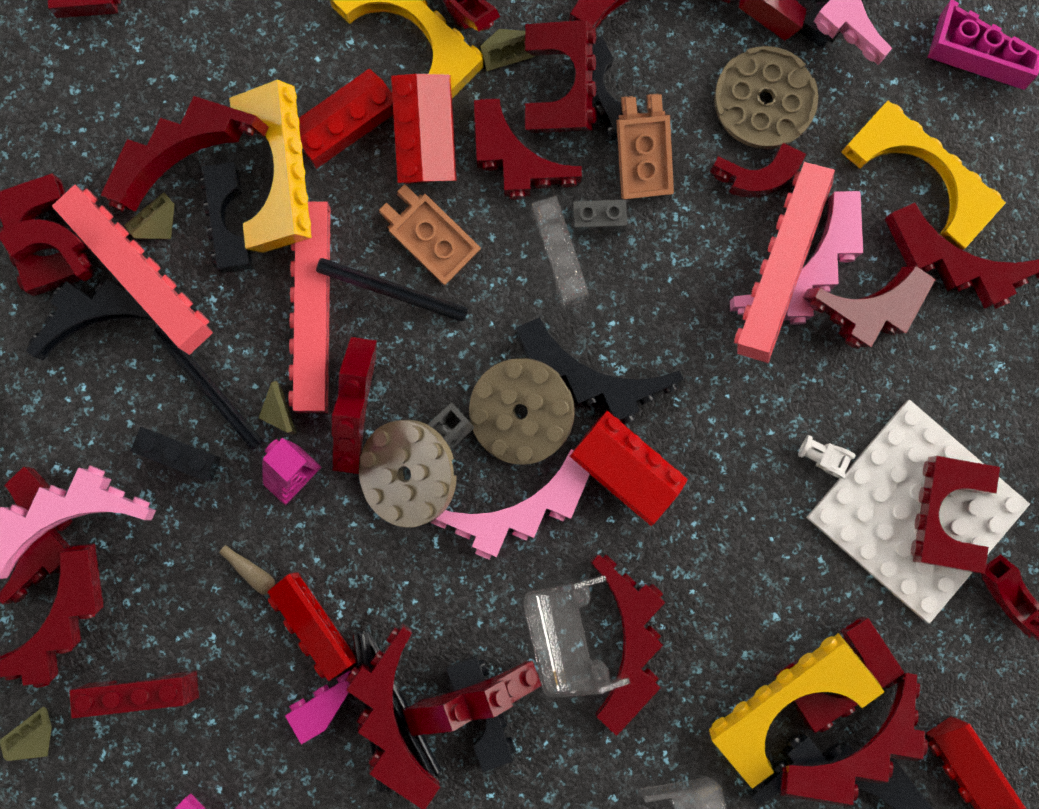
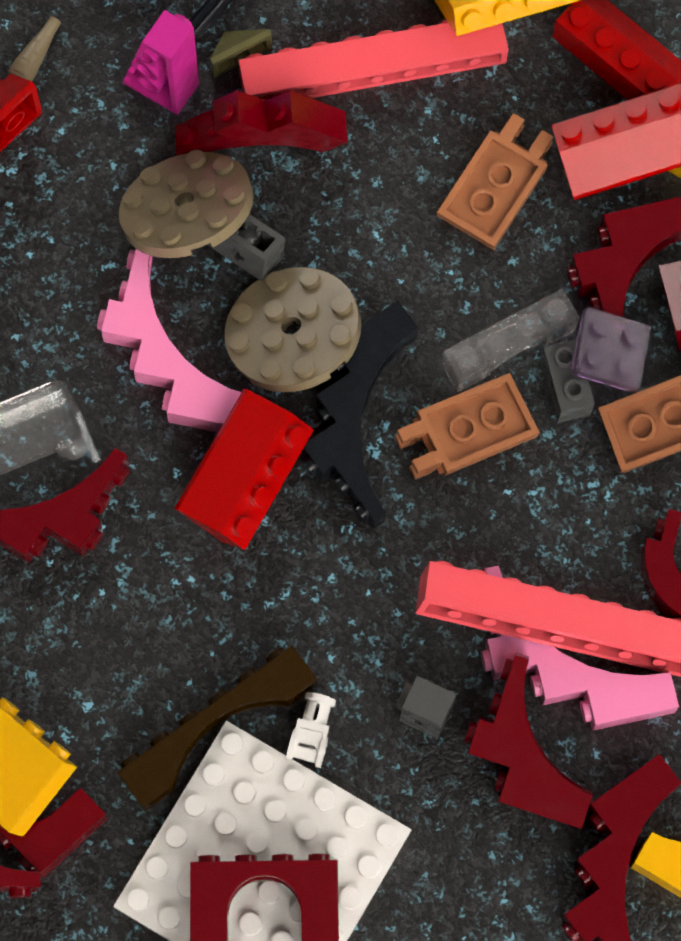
camera: 85 degrees right, 10 degrees down
black axle [316,258,468,321] -> none
none -> dark brown arch [118,646,318,812]
none -> nougat tile [394,373,540,480]
none -> dark grey brick [396,676,456,739]
none -> clear purple plate [571,307,651,394]

